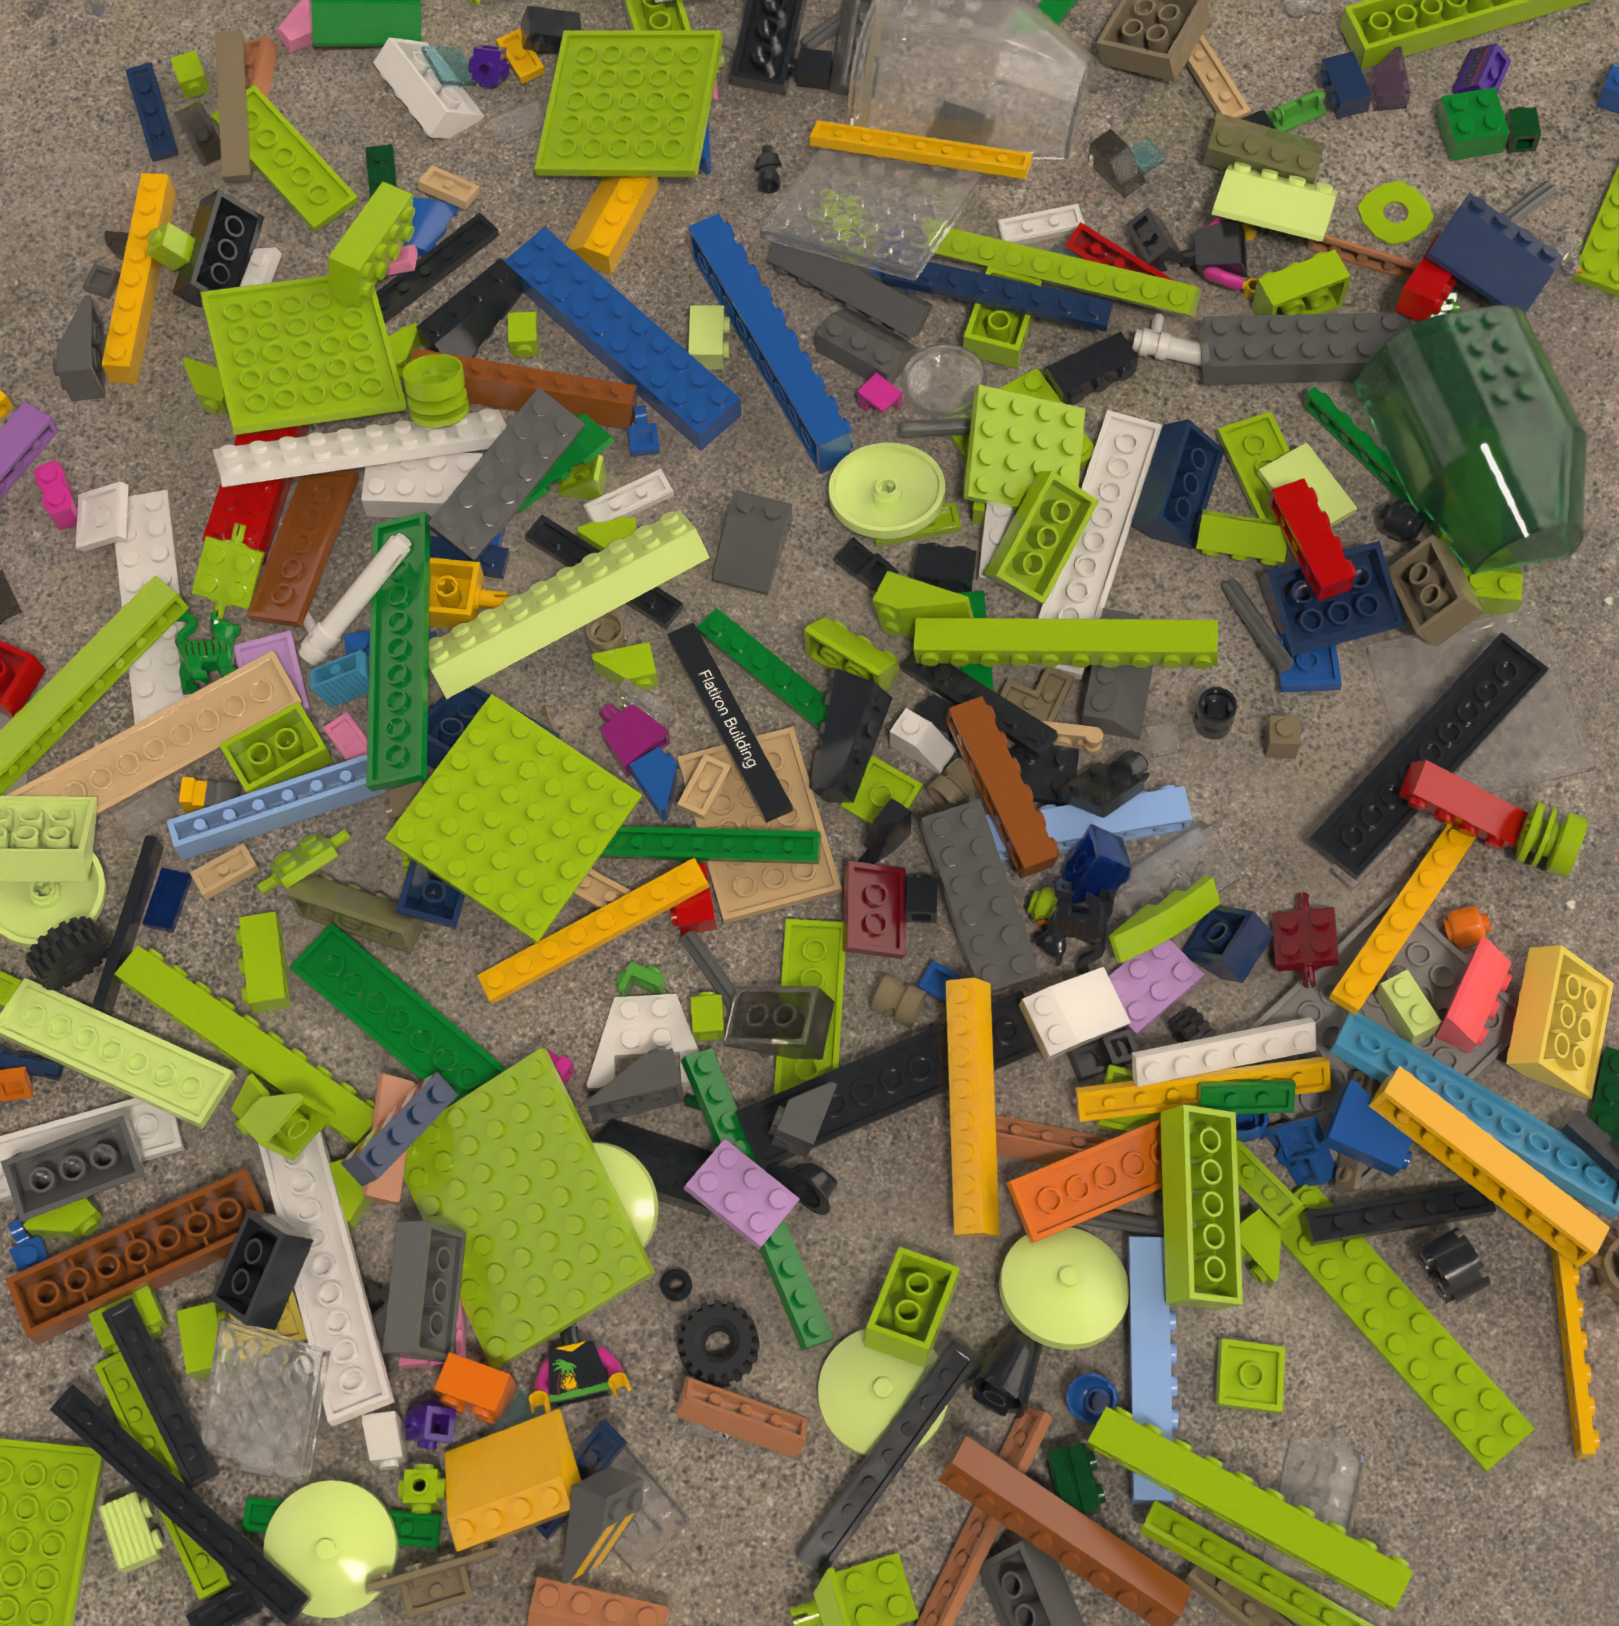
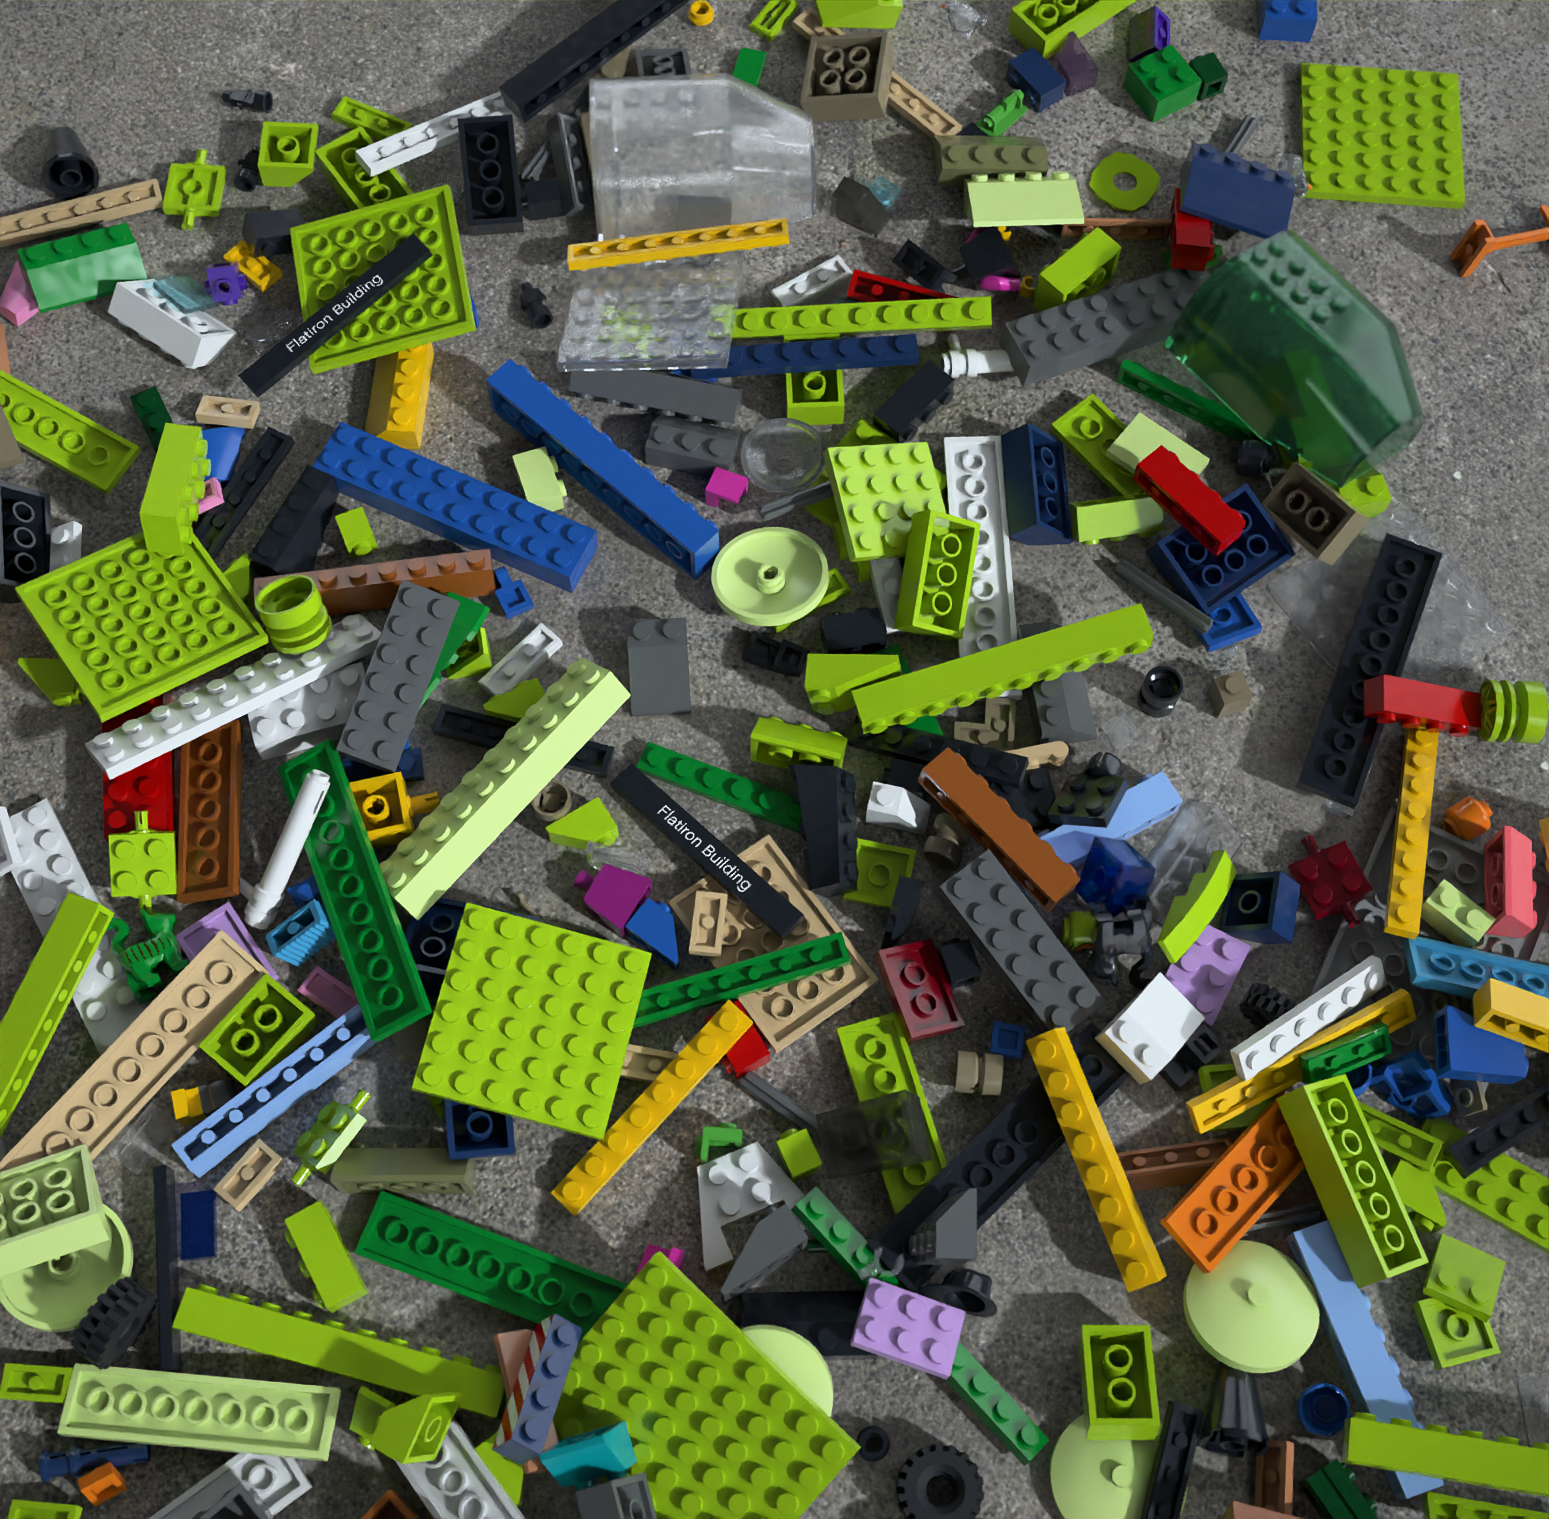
camera: 25 degrees left, 0 degrees up
none -> black tile [238,233,433,398]
none -> teal slope [539,1421,637,1490]
none -> clear piece [857,1247,904,1280]
none -> lime plate [1422,1233,1506,1322]

